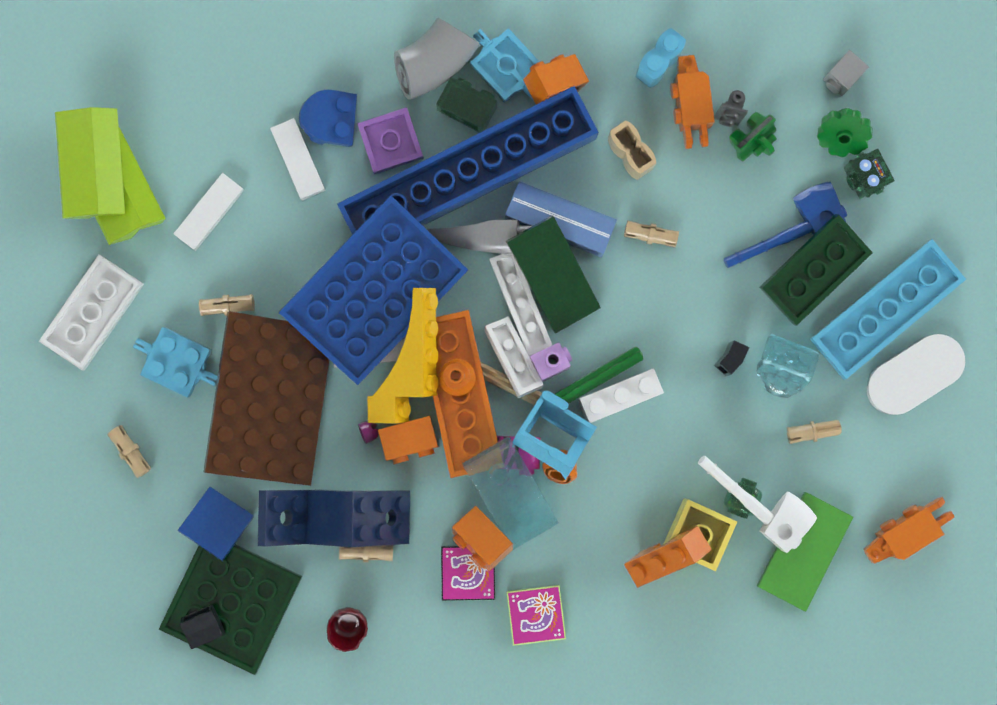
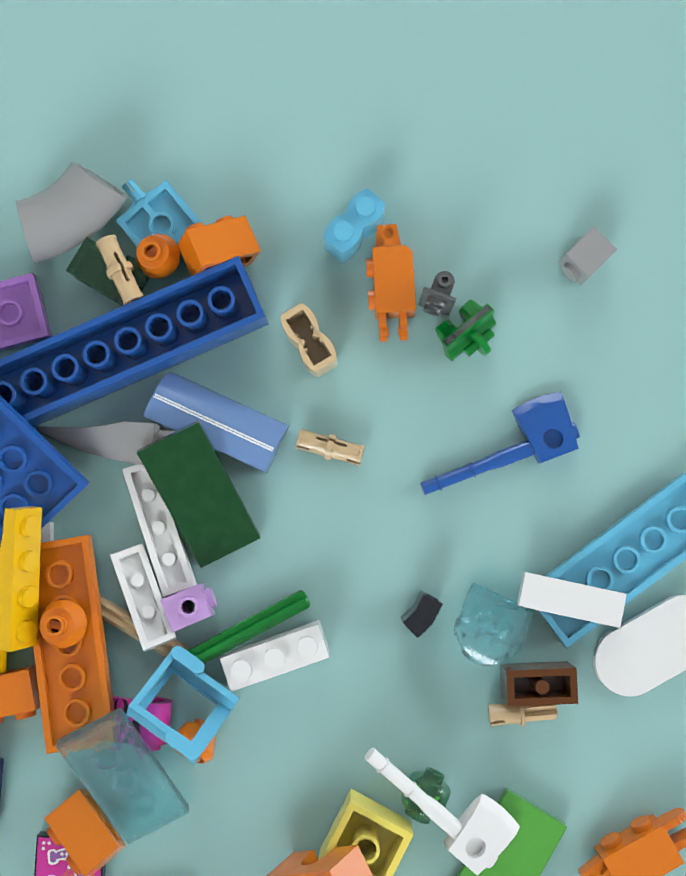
camera: 15 degrees right, 0 degrees up
dark green plate [759,214,873,326] -> none
green plant [817,108,873,157] -> none
clear green head [843,148,895,199] -> none
none -> tan pin [96,235,144,305]
none -> orange cone [136,233,180,279]
none -> reddish brown brick [500,661,579,706]
none -> white tile [517,571,627,628]

